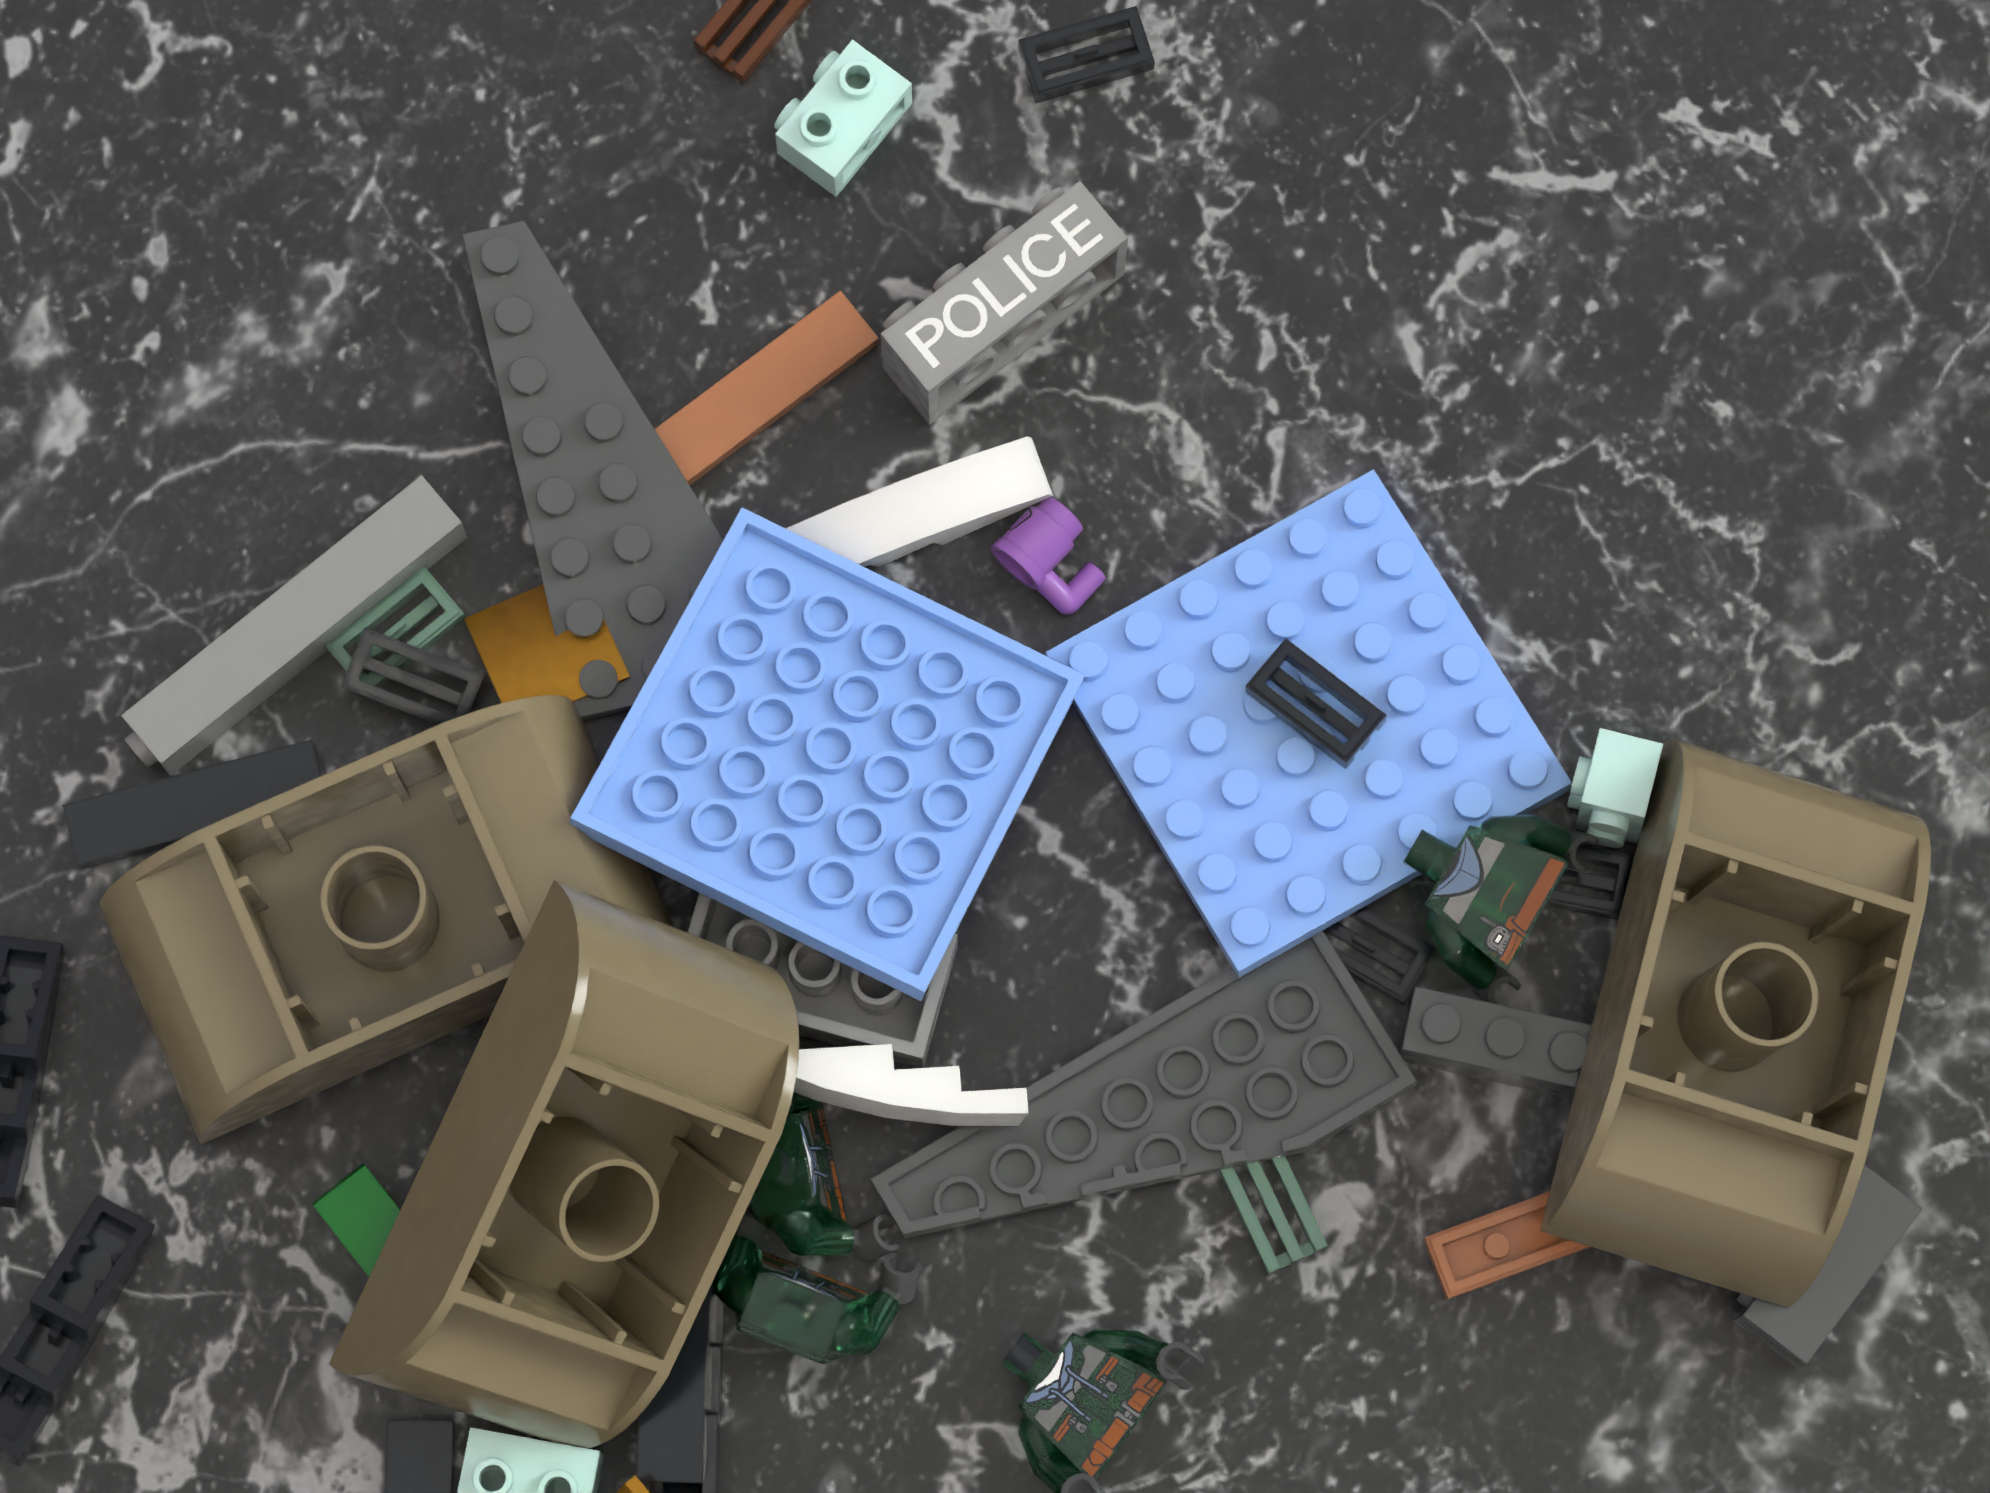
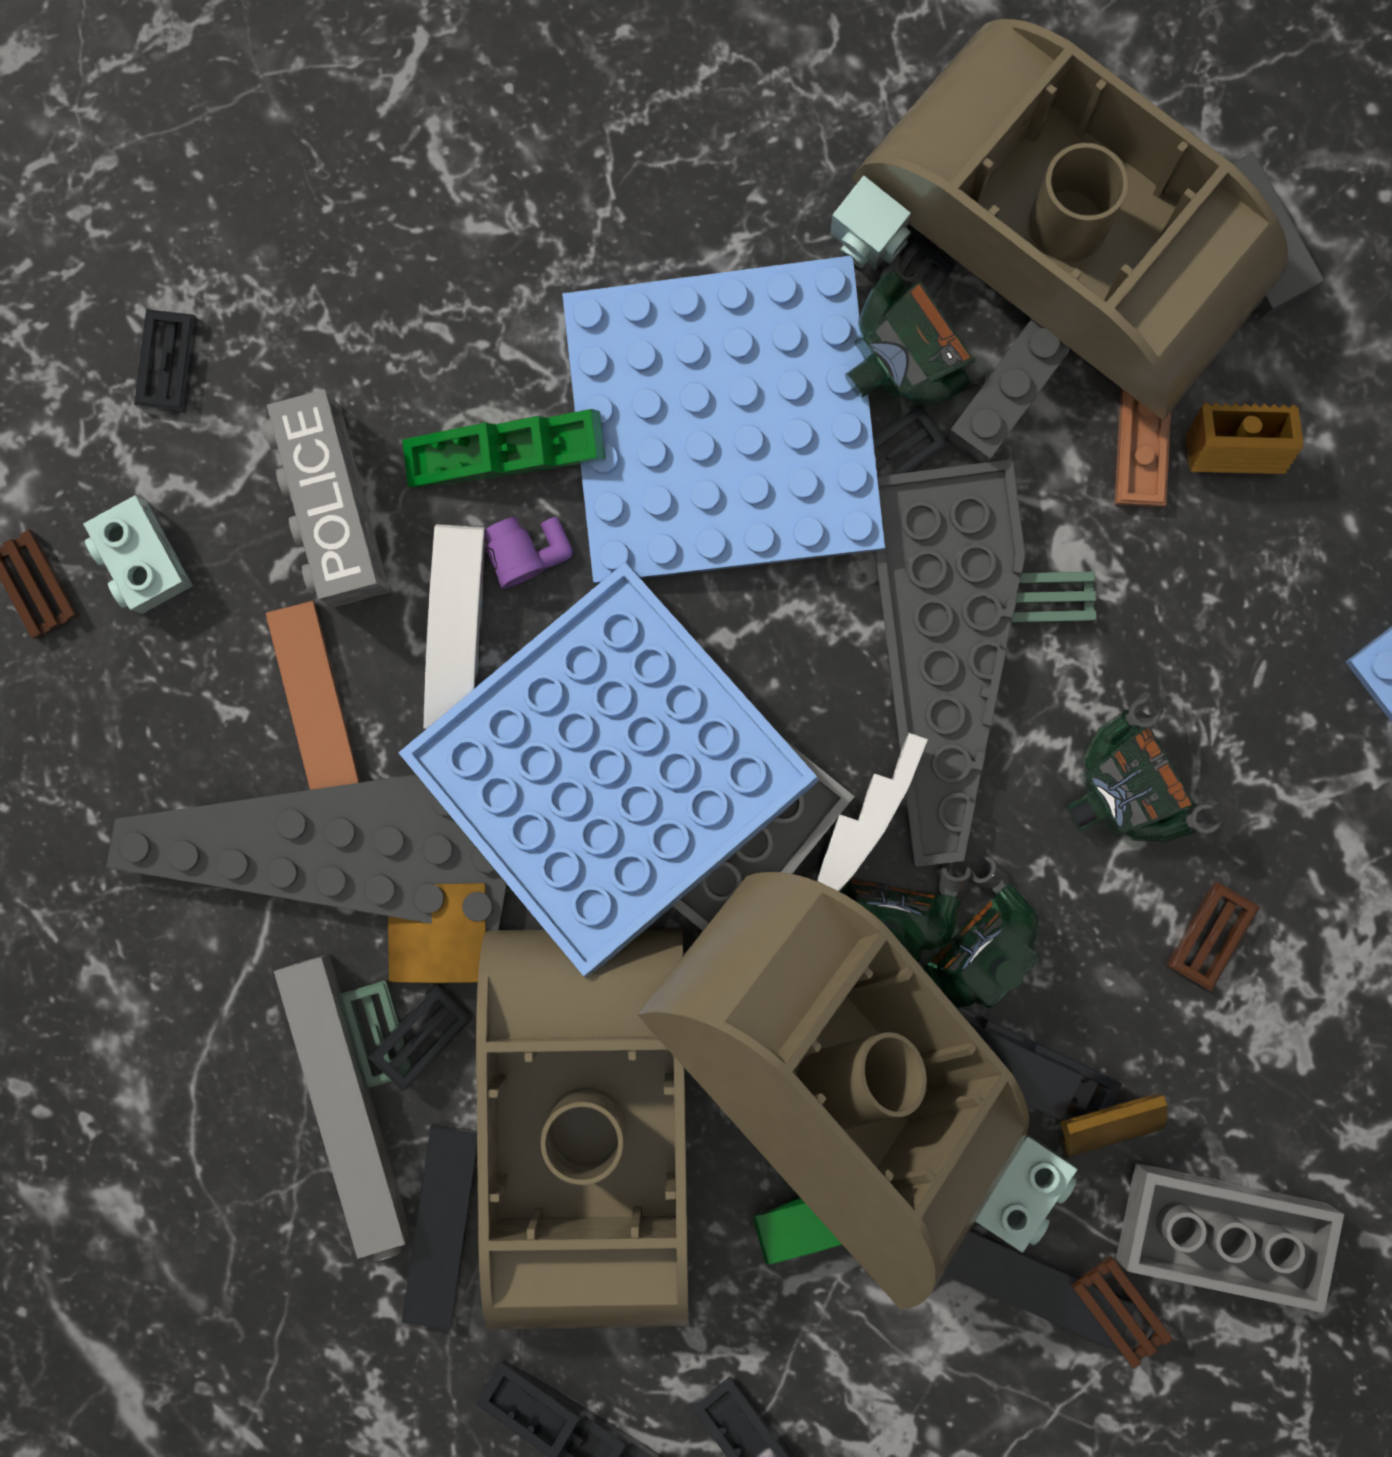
camera: 65 degrees left, 10 degrees up
black tile [1245,638,1387,769] -> none
none -> green slope [402,409,606,488]
none -> pearl gold brick [1185,402,1304,474]

